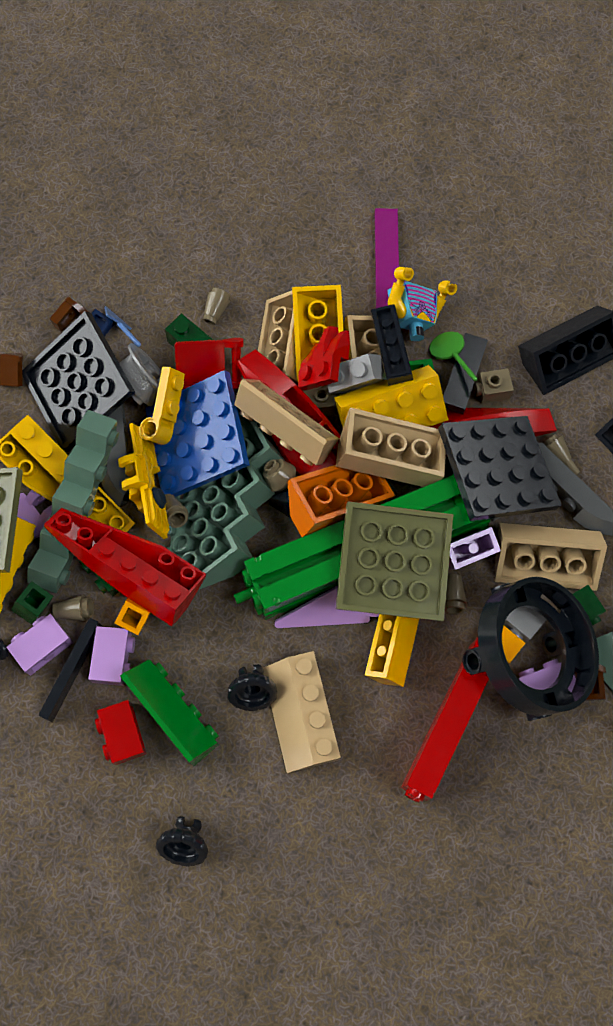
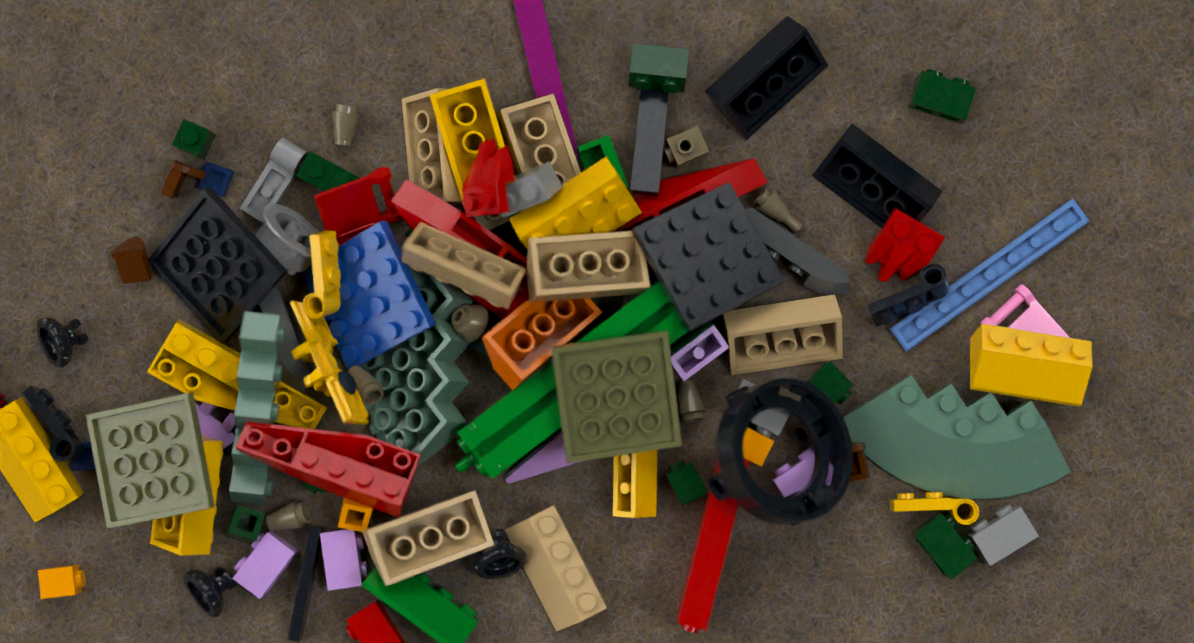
camera: 10 degrees left, 15 degrees up
medium blue piece [104,306,141,347] -> none
black tile [371,304,413,386] -> none
torso [387,267,457,341] -> none
bright green piece [429,331,477,381] -> none
none -> dark green brick [172,119,216,160]
none -> light grey plate [240,137,308,223]
none -> tan slope [362,491,494,586]
none -> dark green brick [628,43,689,93]
none -> dark green brick [666,459,708,505]

